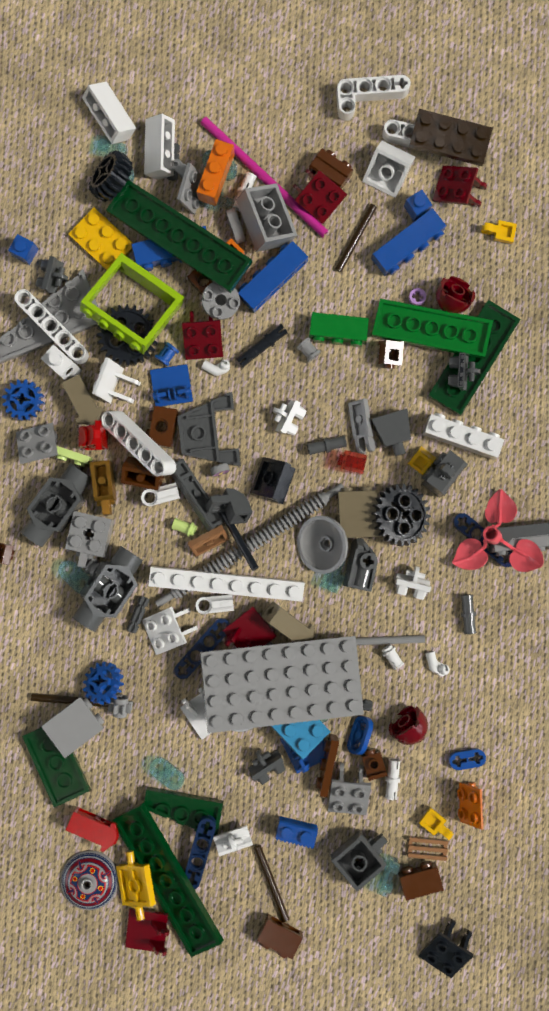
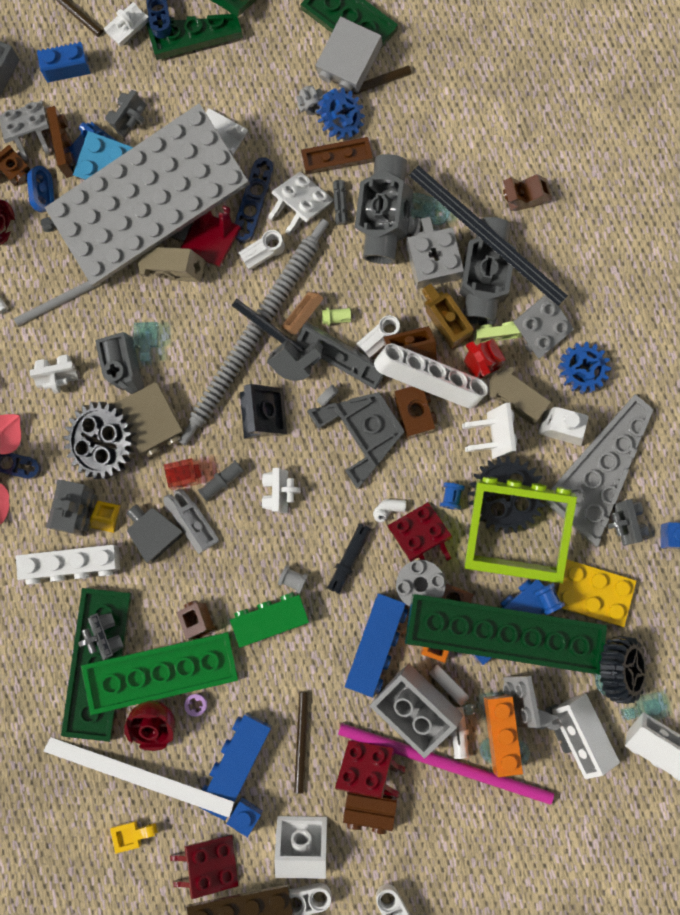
camera: 155 degrees right, 5 degrees down
white beam [14,289,89,364] -> none
white plate [148,566,305,602] -> none
blue hinge [150,364,193,407] -> none
clear light blue plate [150,757,185,790] -> none
light grey dish [297,516,348,574] -> none
white pin [381,644,404,670] -> none
none -> white sticker [43,737,234,817]
none -> reddish brown plate [301,137,373,174]
none -> black sticker [408,165,568,306]
none -> blue bush [534,583,565,615]

